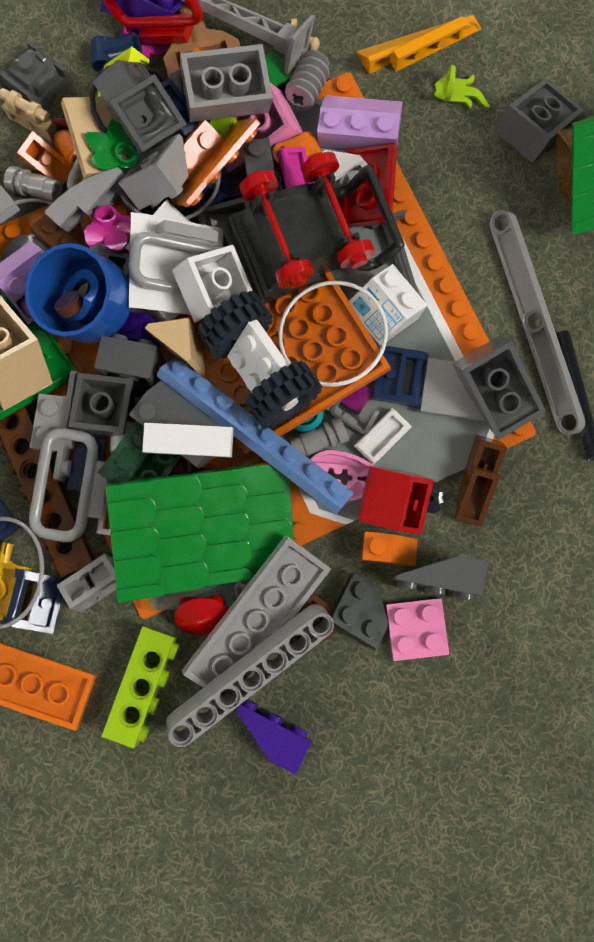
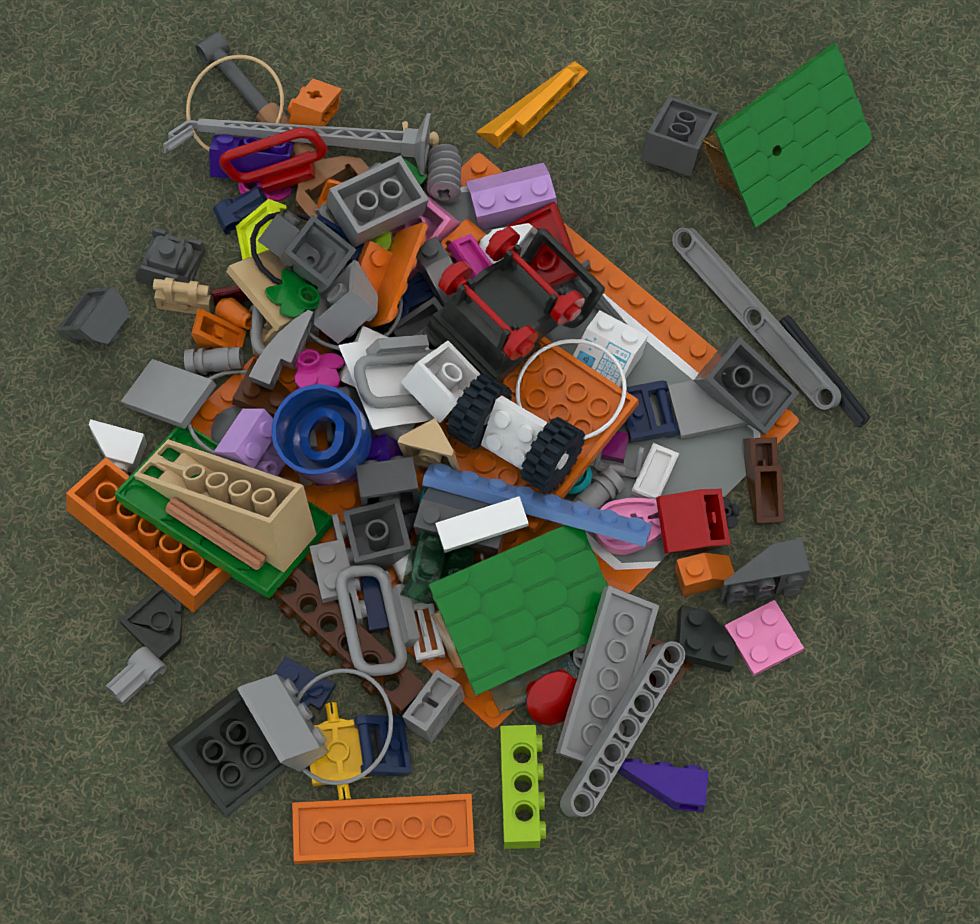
camera: 25 degrees left, 15 degrees down
reddish brown tile [54,291,83,318] -> none
lime piece [434,65,490,110] -> none

